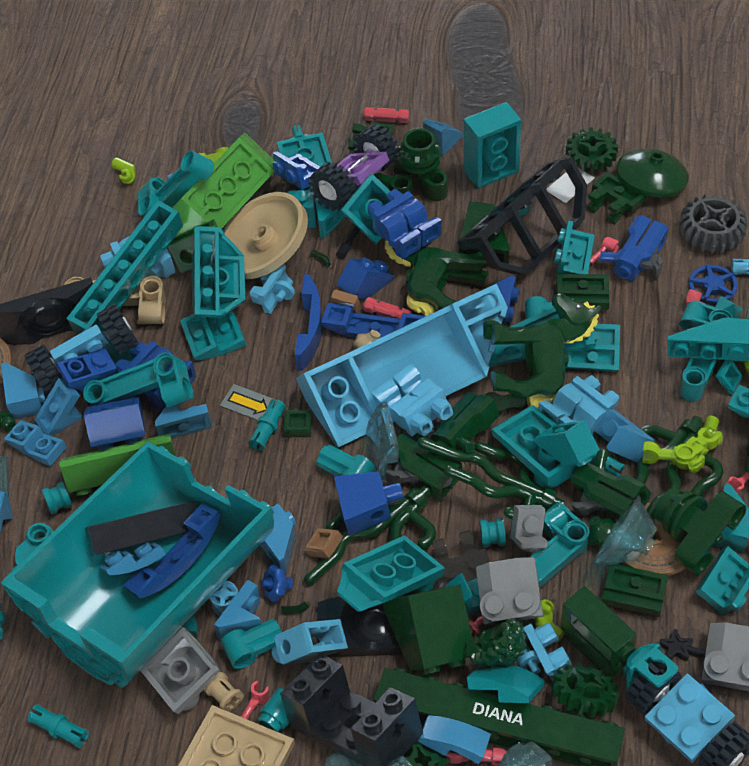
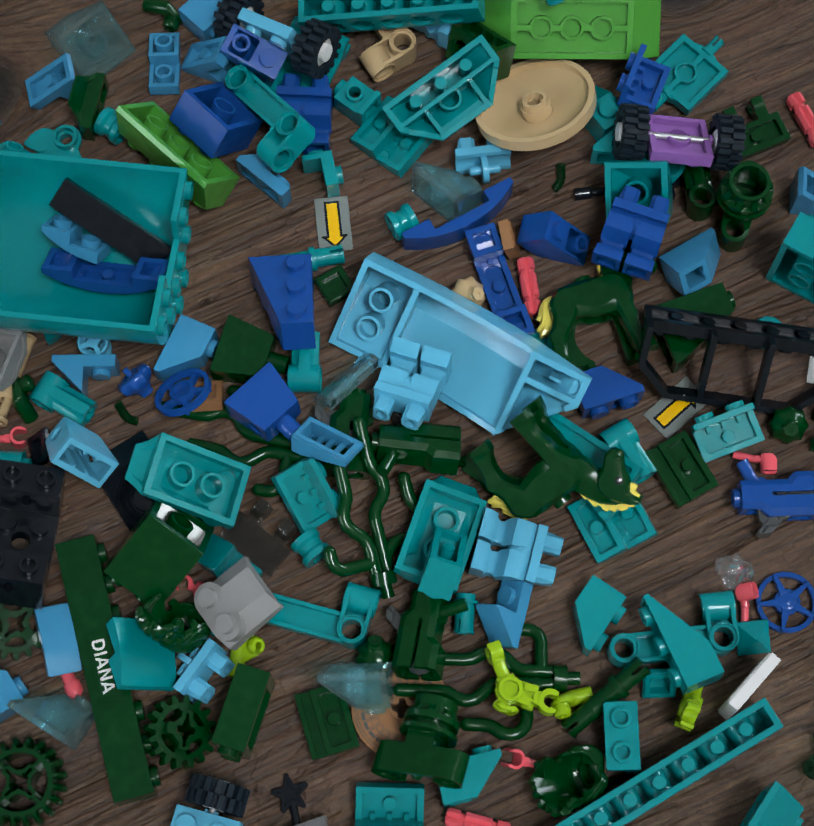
camera: 55 degrees right, 20 degrees up
light grey bracket [510,505,548,552] -> none
teal piece [623,643,678,692] -> none
none -> dark green arm [12,374,39,424]
none -> black slope [27,427,50,466]
none -> dark green slope [68,72,109,142]
none -> blue wheel [155,368,212,417]
none -> dark green torso [210,315,290,384]
none -> blue wedge [248,254,316,350]
none -> teal bracket [271,457,340,534]
none -> dark azure slope [291,416,364,467]
none -> teal bracket [301,150,344,197]
none -> teal brick [333,76,381,126]
none -> teal wheel [384,203,419,241]
none -> clear light blue slope [411,161,483,221]
none -> dark green pin [561,656,651,738]
none -> teal slope [573,575,627,657]
none -> light grey sticker [643,377,706,439]
none -> dark azure slope [659,228,721,296]
none -> clear piece [715,553,755,590]
none -> dark green piece [768,404,809,444]

